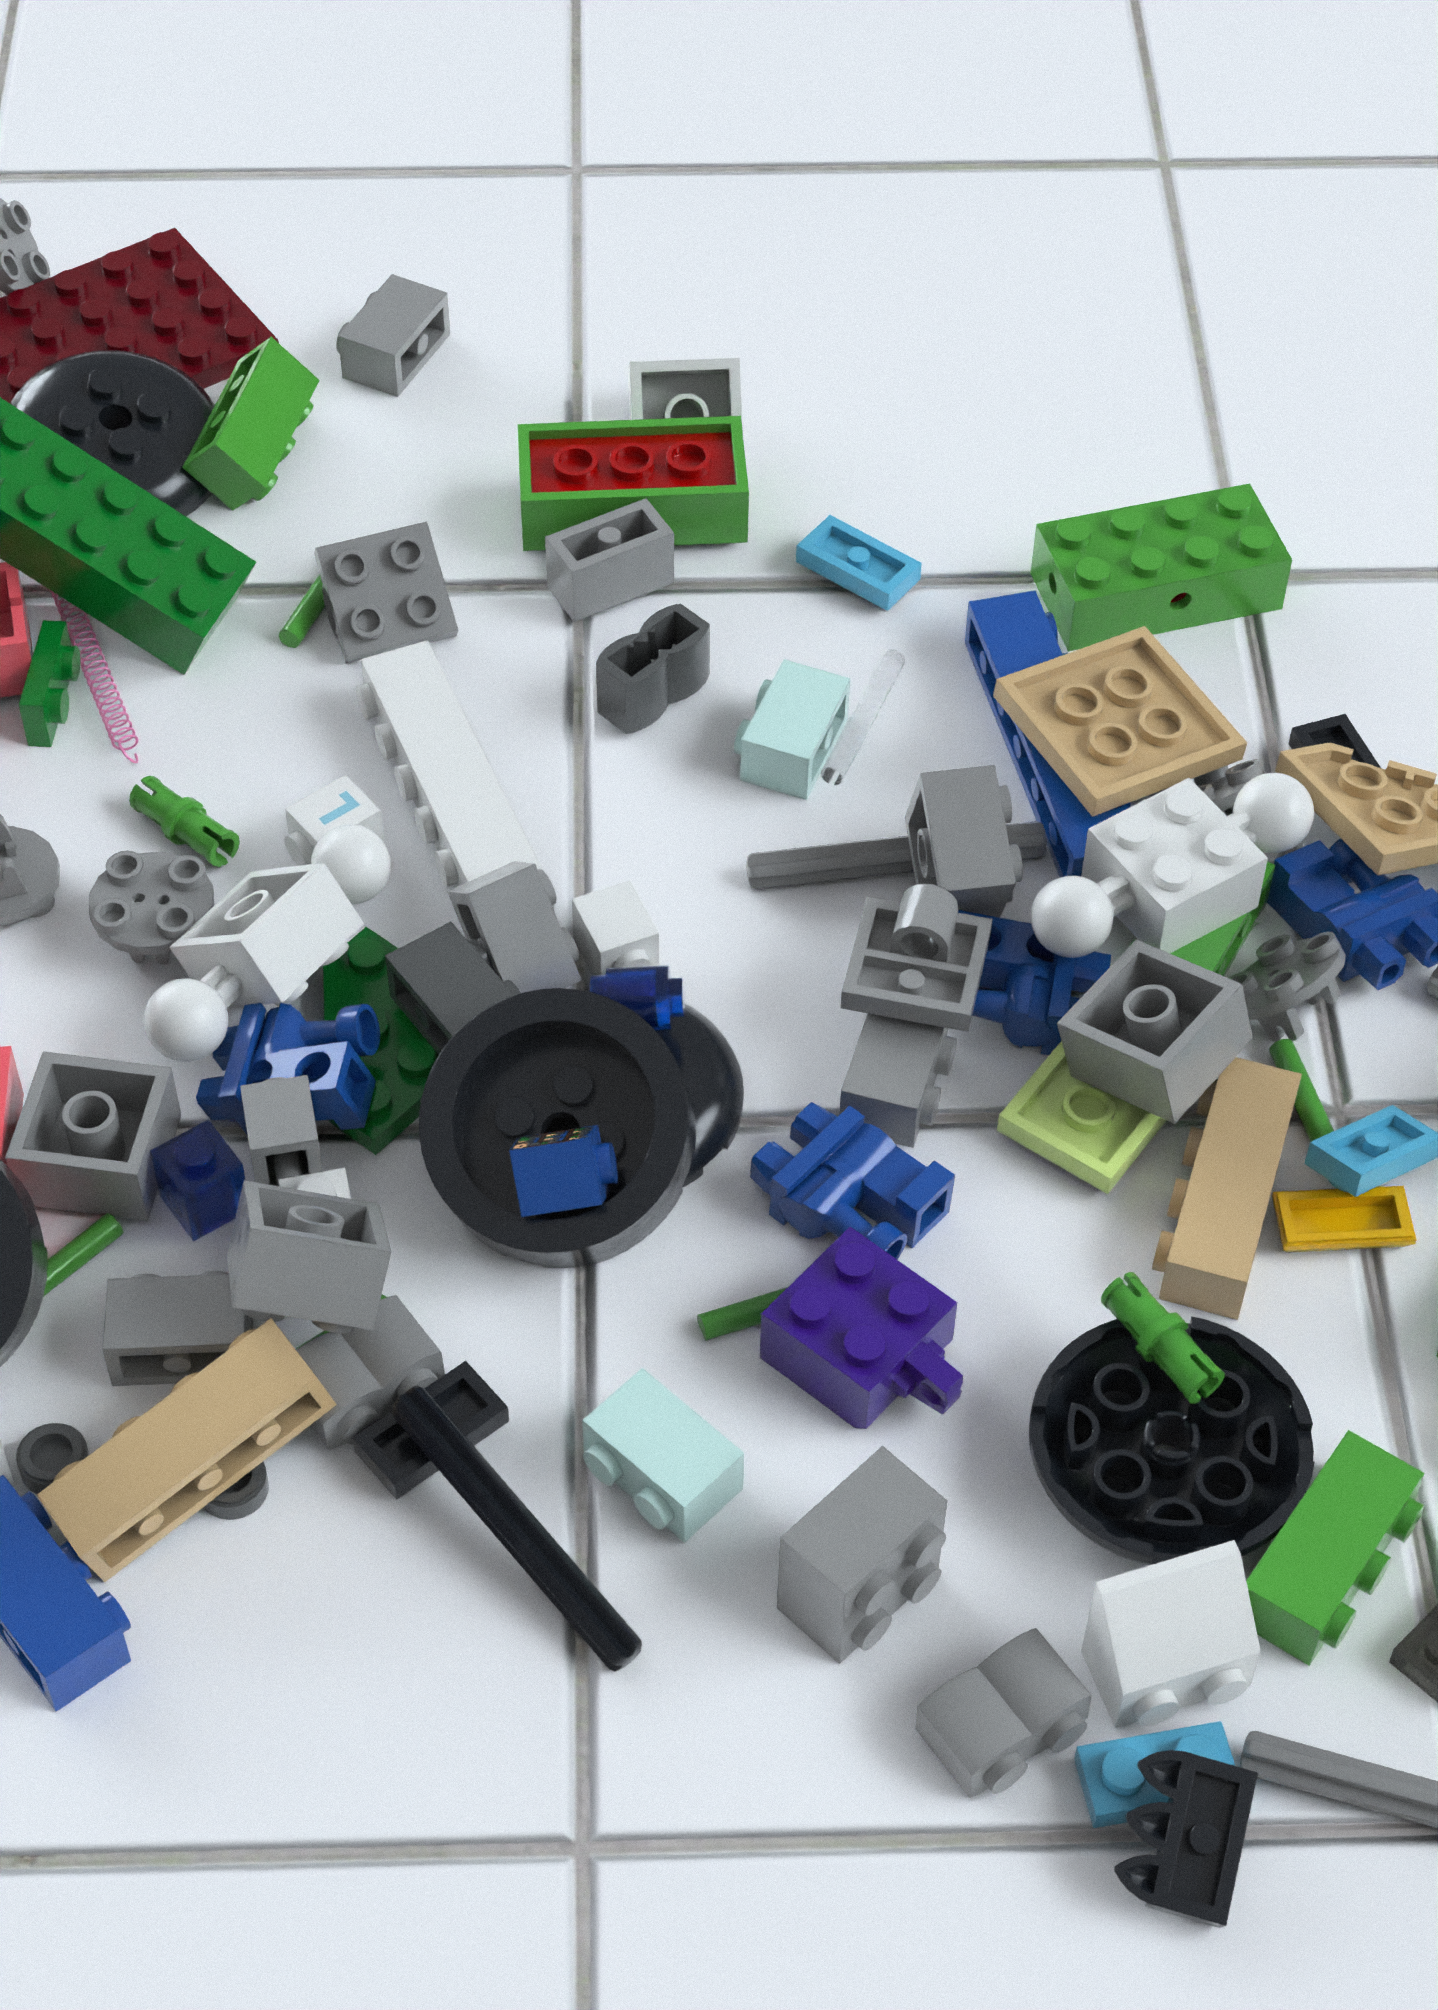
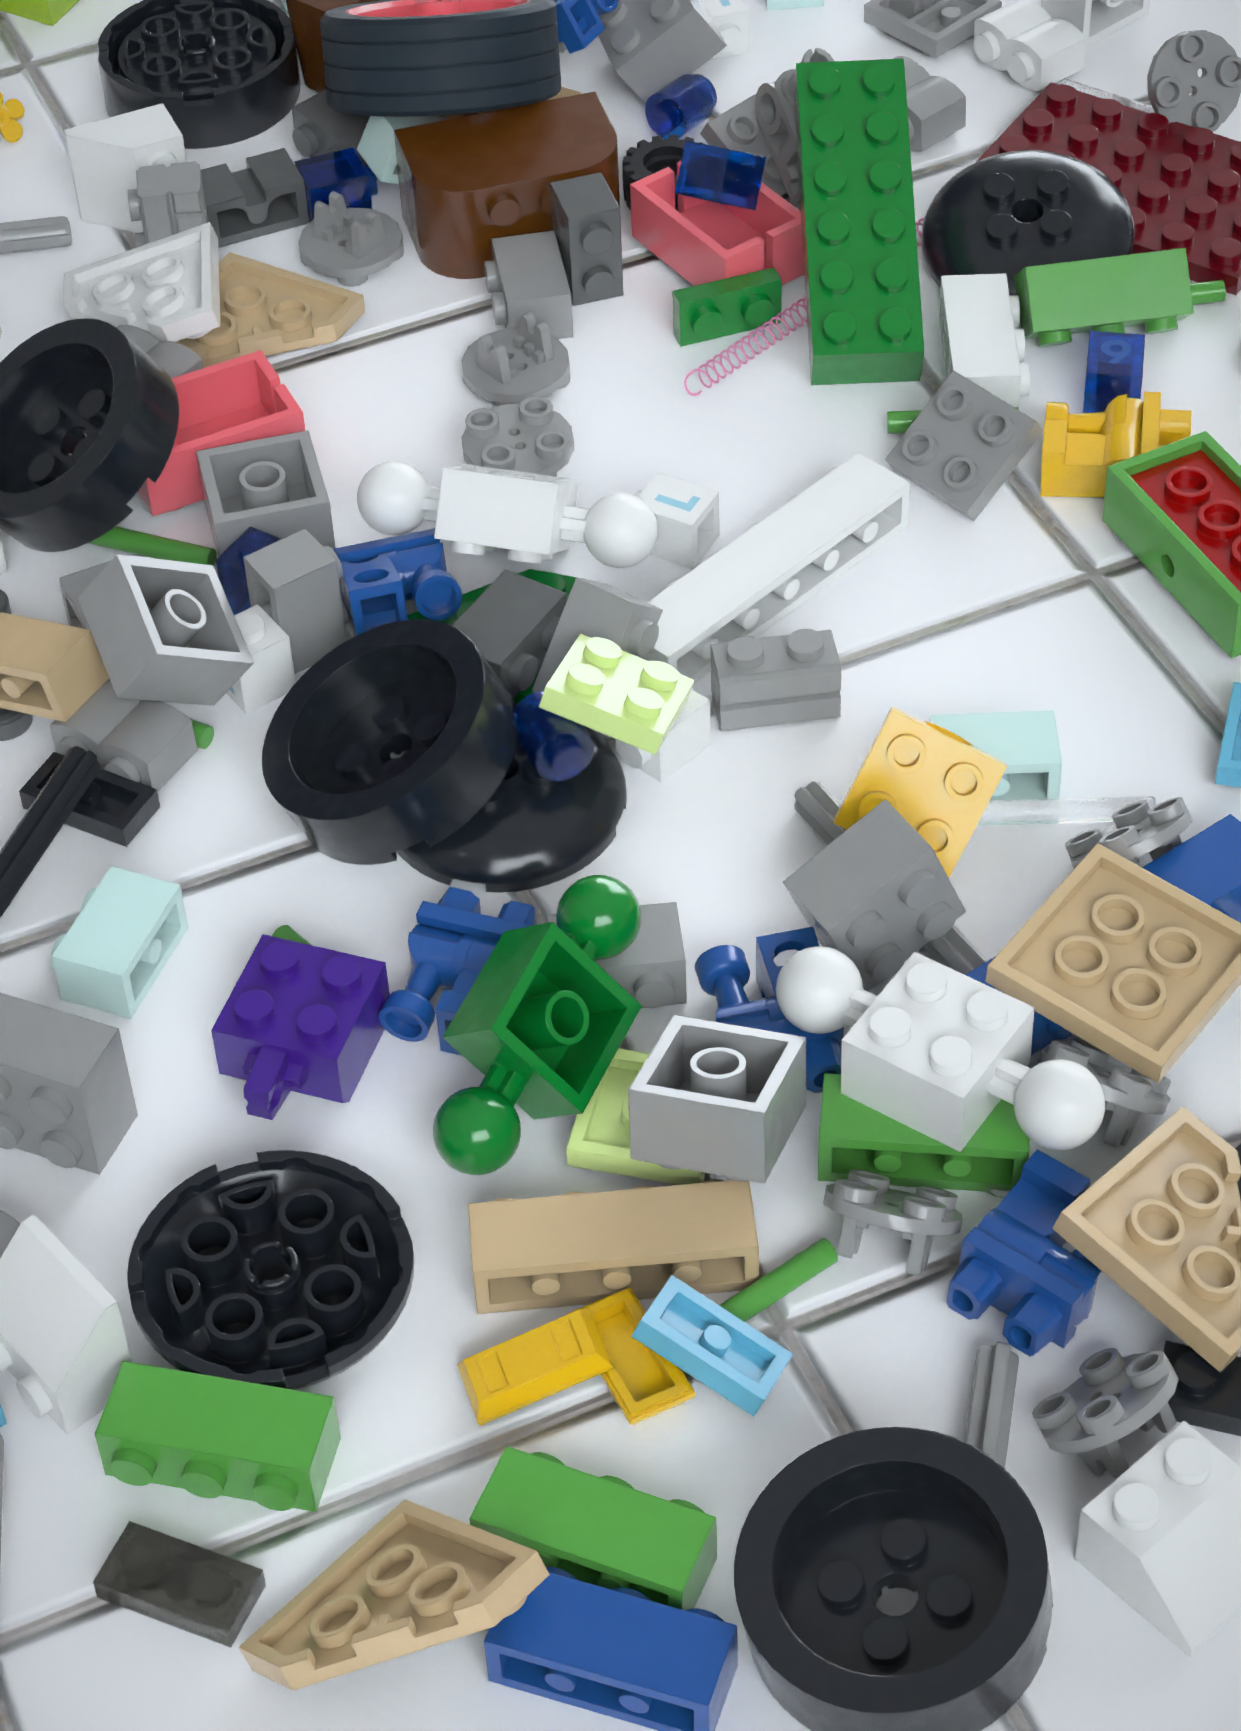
camera: 70 degrees right, 5 degrees down
bright green pin [129,776,240,867] -> none
blue brick [509,1125,618,1217] -> none
light grey brick [545,498,674,622] -> none
dark grey brick [596,603,710,734] -> none
light grey plate [840,884,993,1032] -> none
bright green pin [1101,1272,1225,1404] -> none
none -> green brick [433,875,642,1175]
none -> yellow tile [457,1308,613,1426]
none -> yellowish green plate [539,634,694,755]
none -> light grey brick [710,629,841,731]
none -> yellow plate [834,706,1007,878]
none -> white brick [939,273,1030,408]
none -> yellow hips [1040,392,1192,498]
none -> light grey plate [1065,797,1193,869]
none -> clear blue brick [1083,331,1145,413]

